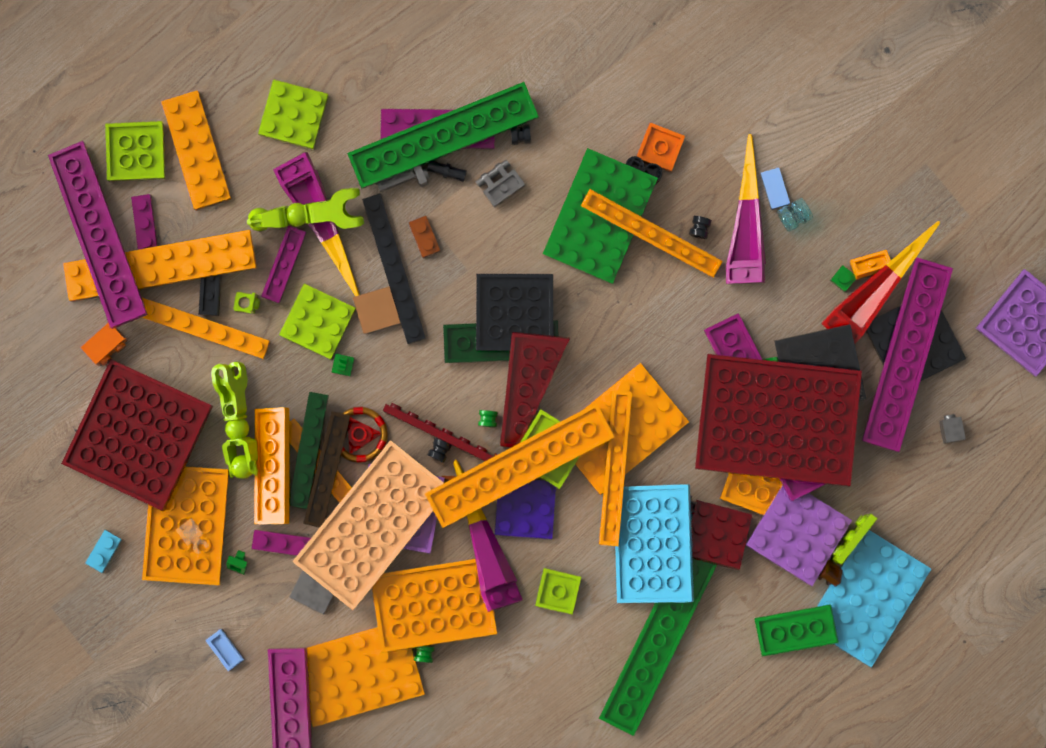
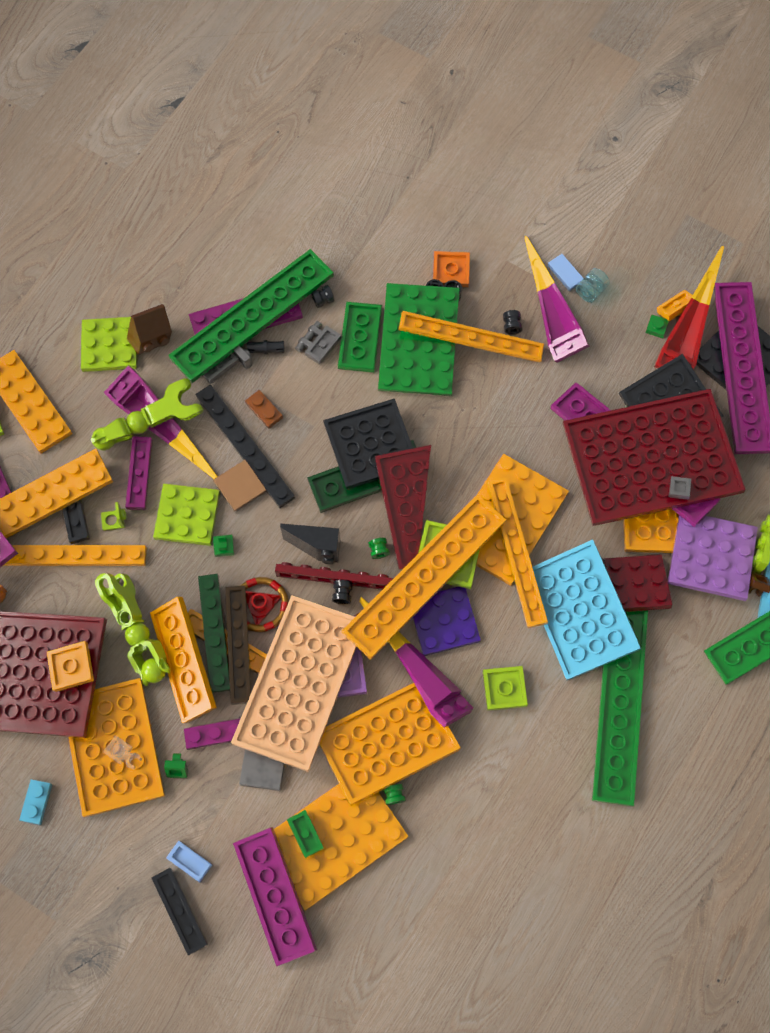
camera: 15 degrees left, 15 degrees down
none -> light orange plate [47,641,94,692]
none -> reddish brown slope [127,304,172,355]
none -> black plate [151,868,208,956]
none -> black slope [280,523,341,564]
none -> green plate [287,810,324,859]
none -> green tile [338,302,382,373]
none -> flat silver plate [669,476,691,500]

